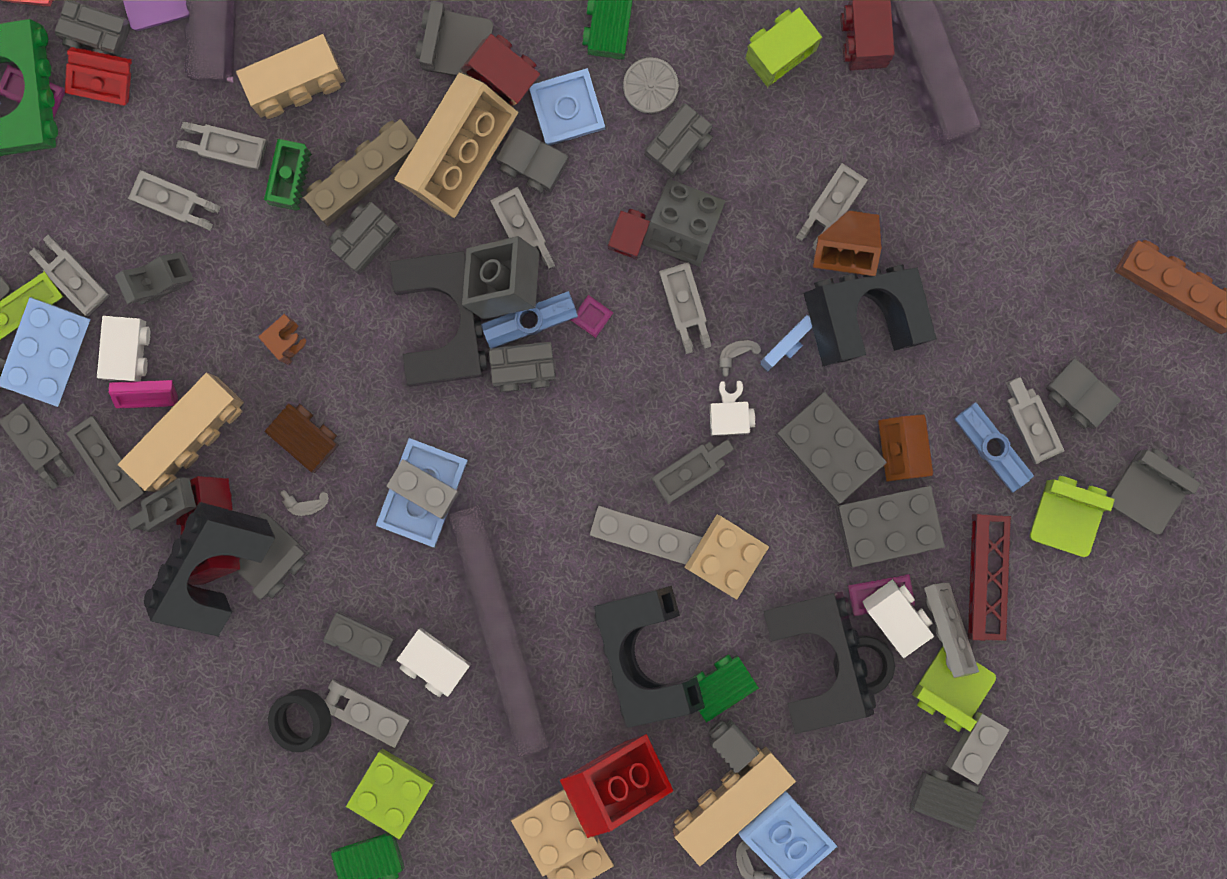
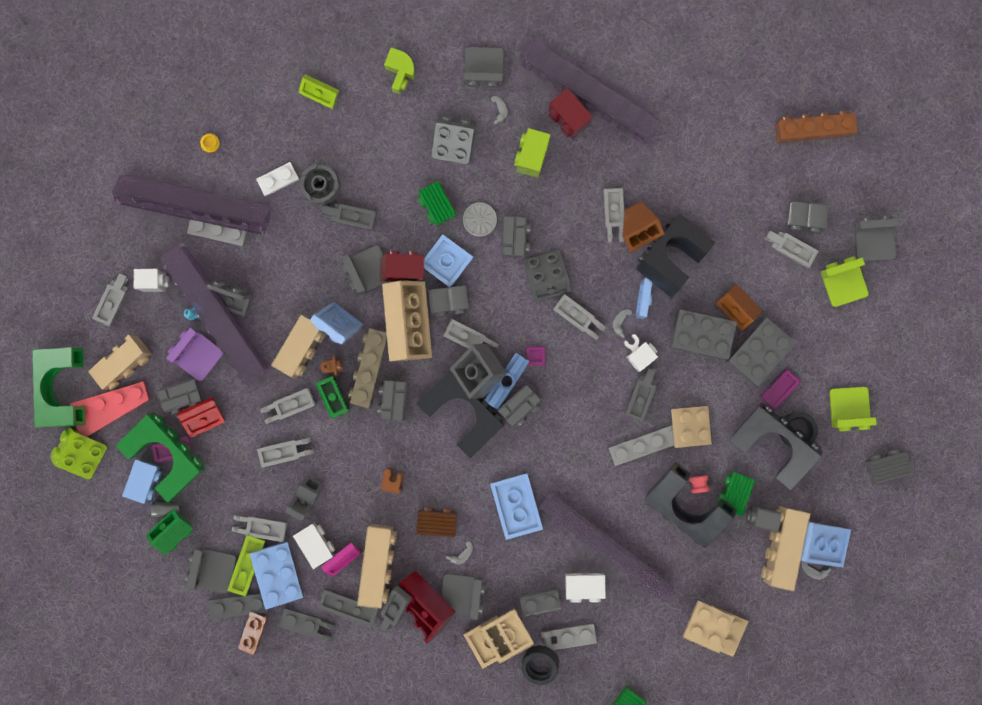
camera: 30 degrees left, 0 degrees up
black arch [144,502,275,637] -> none
lime brick [346,748,436,839] -> none
light grey brick [386,459,460,519] -> none
red brick [560,734,674,838] -> none
dark red brick [608,209,650,260] -> none
white brick [862,579,934,658] -> none
light grey plate [924,583,979,678] -> none
light grey brick [945,711,1009,784] -> none
medium blue piece [954,402,1034,493] -> none
dark red fence [968,514,1011,641] -> none
none -> light blue plate [310,302,364,344]
none -> dark orange hinge [320,356,344,376]
none -> tan bracket [464,609,534,669]
none -> coral wheel [689,475,710,493]

